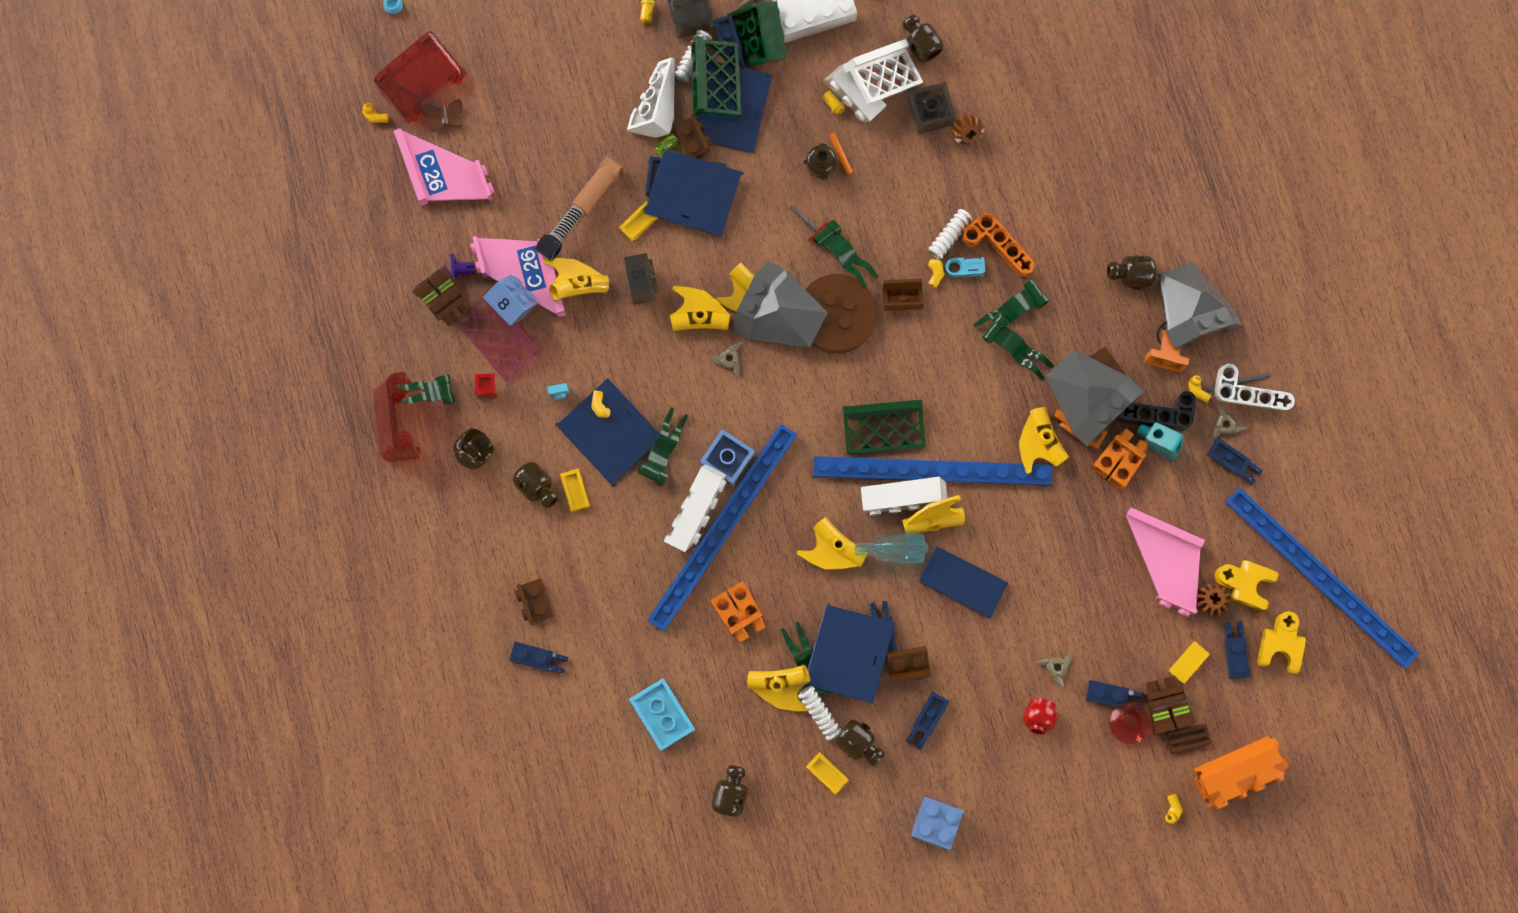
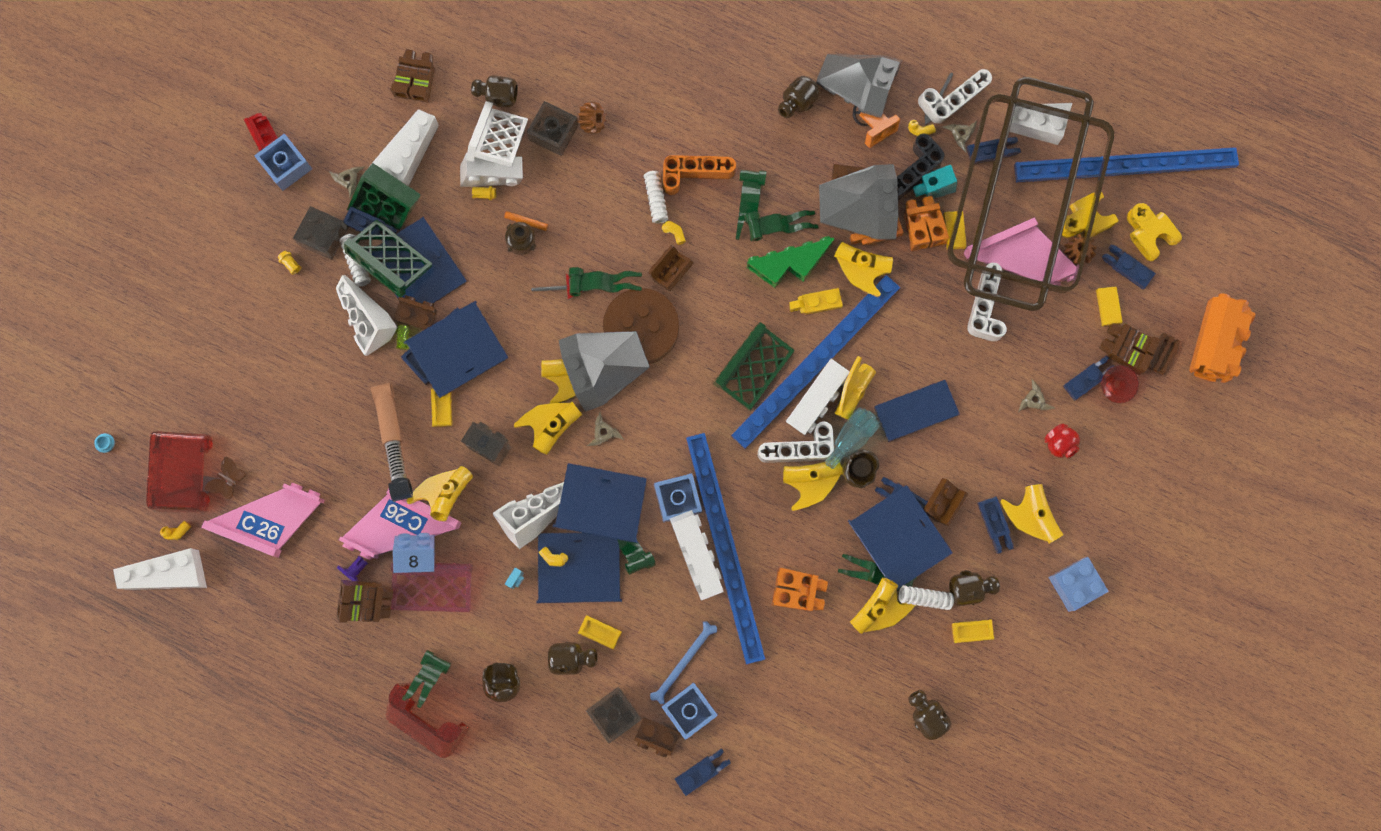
camera: 50 degrees left, 0 degrees up
red panel [475,373,497,398] -> none
medium azure plate [629,678,695,751] -> none
medium azure piece [945,256,985,278] -> none
yellow arm [1165,793,1183,824] -> none
none -> white wedge [113,548,207,590]
none -> white wedge [493,482,564,549]
none -> dark blue piece [553,463,647,543]
none -> clear smoke brick [586,686,642,744]
none -> medium blue piece [650,621,717,704]
none -> medium blue brick [662,682,718,740]
none -> green slope [746,236,835,288]
none -> white beam [757,422,834,463]
none -> yellow hinge [789,288,843,315]
none -> dark brown piece [842,450,880,488]
none -> yellow tile [943,211,967,250]
none -> dark brown bar [947,77,1114,311]
none -> white beam [967,262,1007,341]
none -> yellow pin [1000,484,1064,544]
none -> white wedge [1009,103,1072,145]

